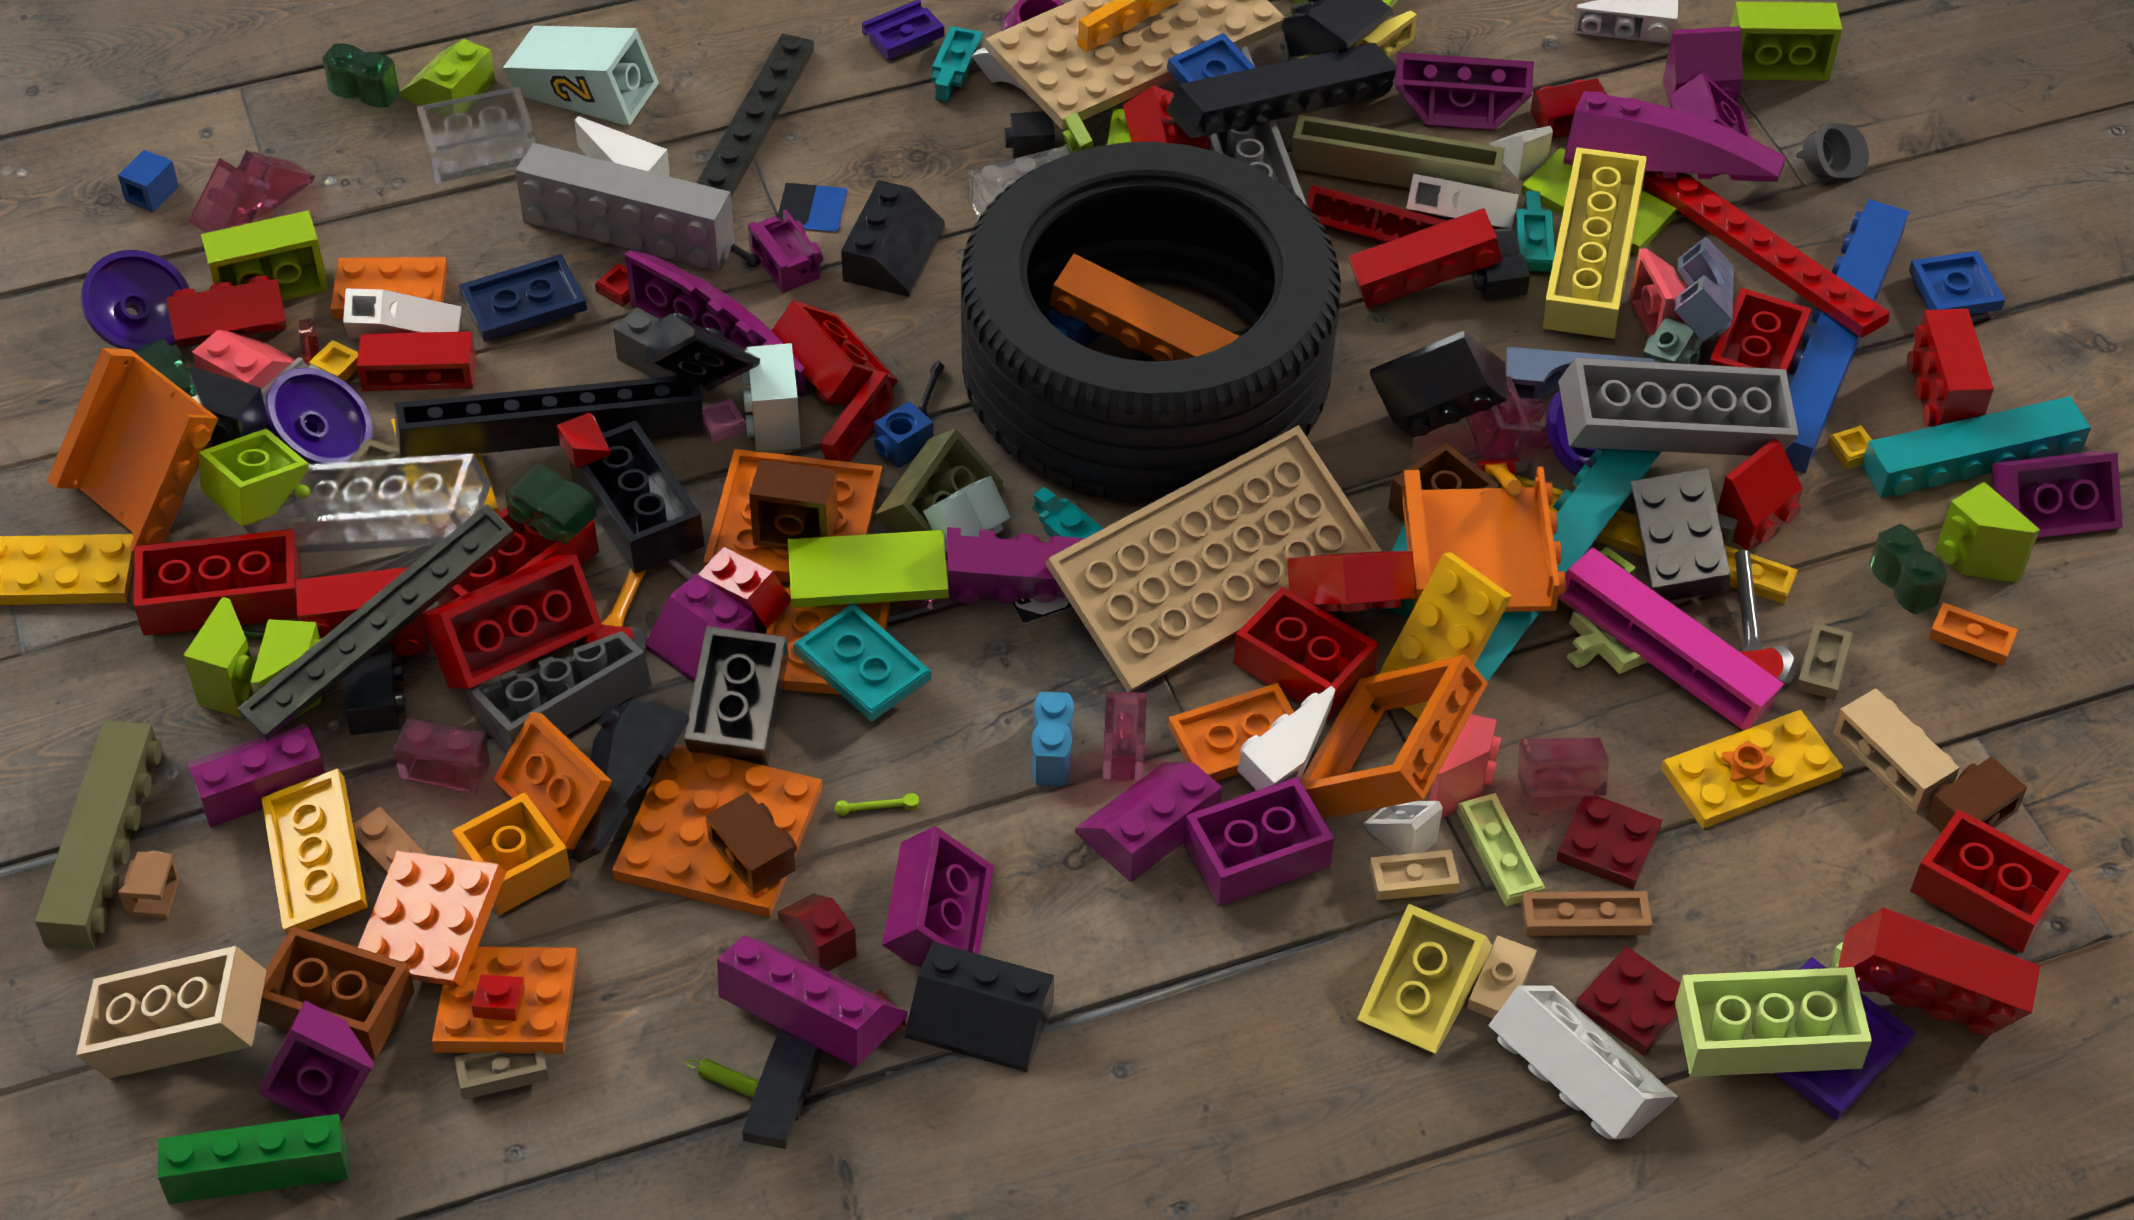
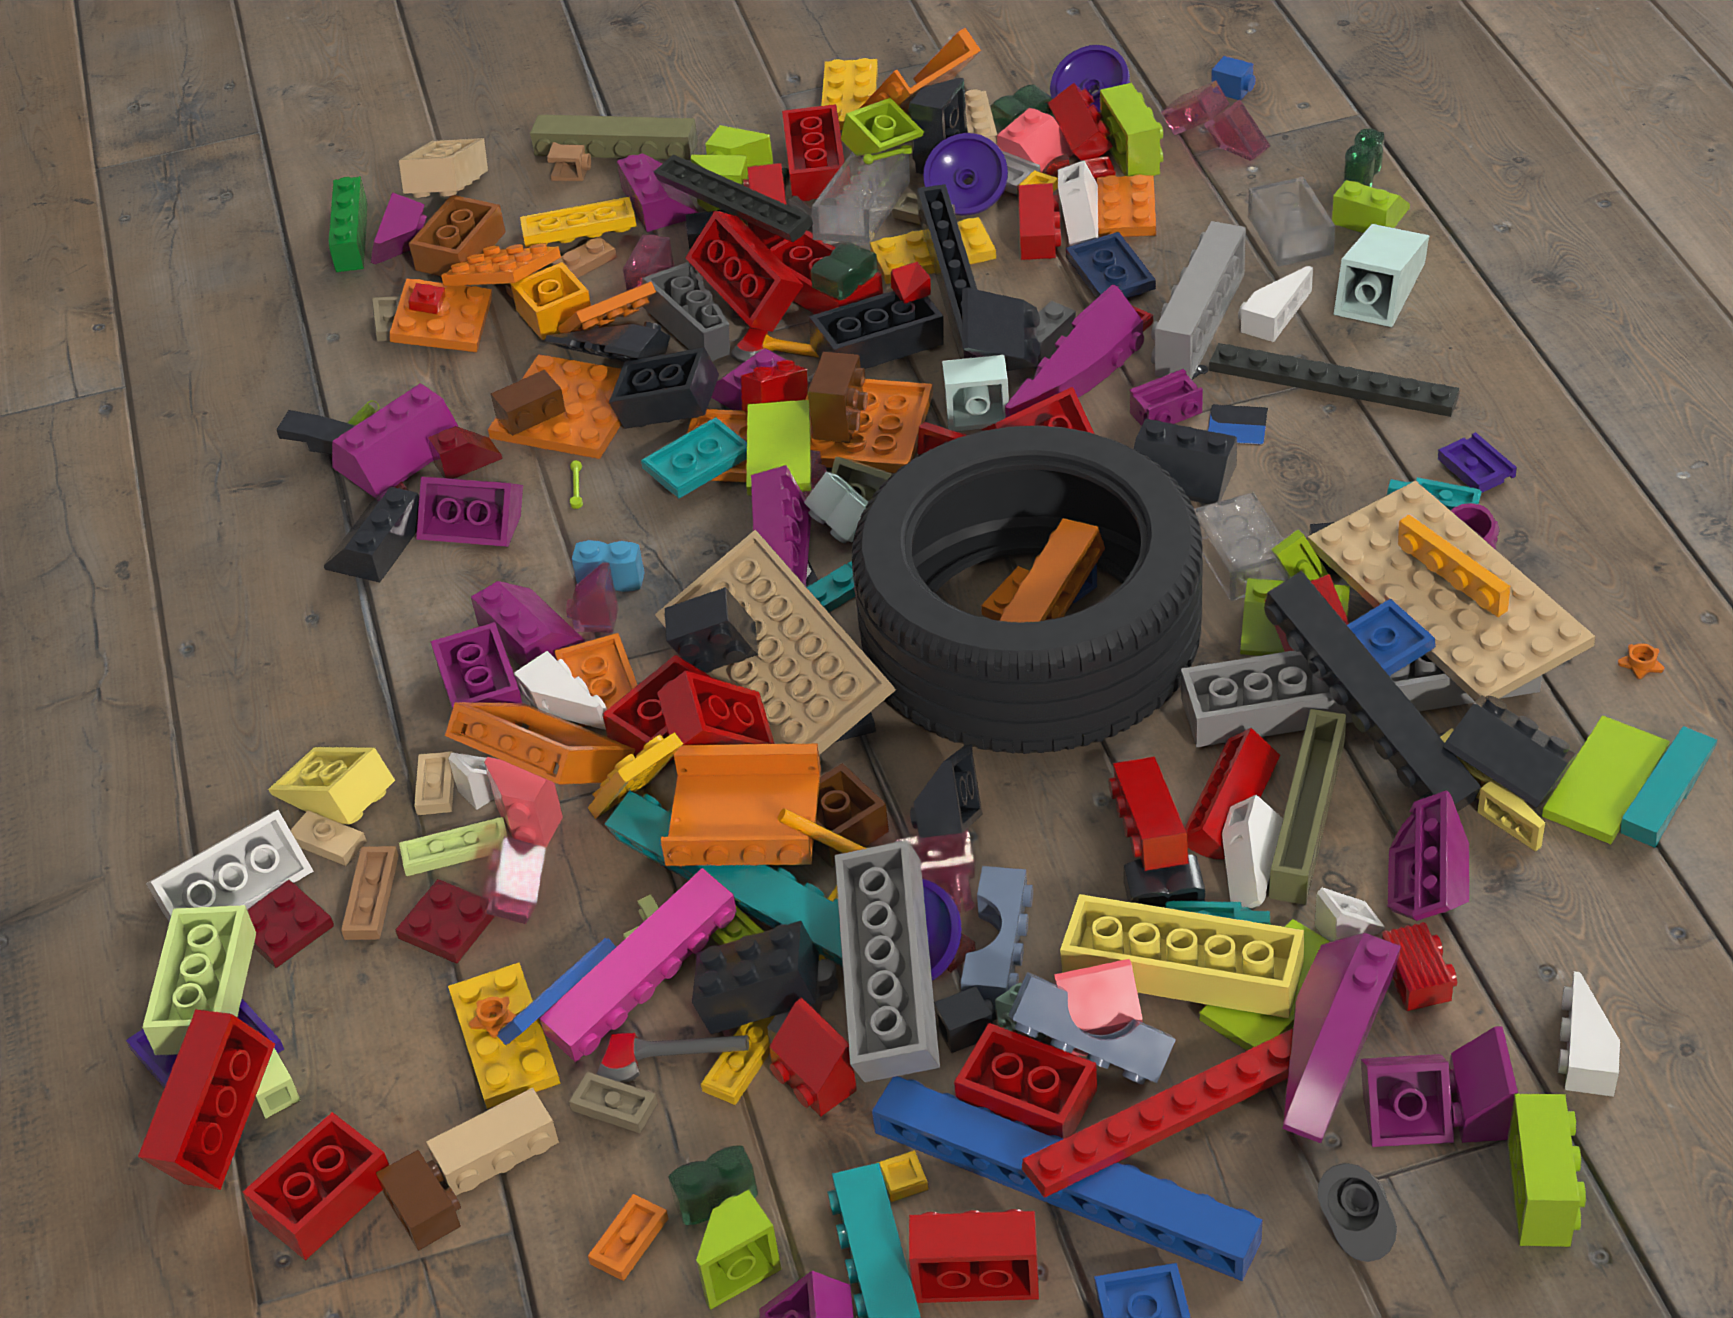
camera: 100 degrees right, 5 degrees down
none -> blue tile [497,938,616,1045]
none -> black brick [664,587,758,673]
none -> red tile [1083,156,1116,182]

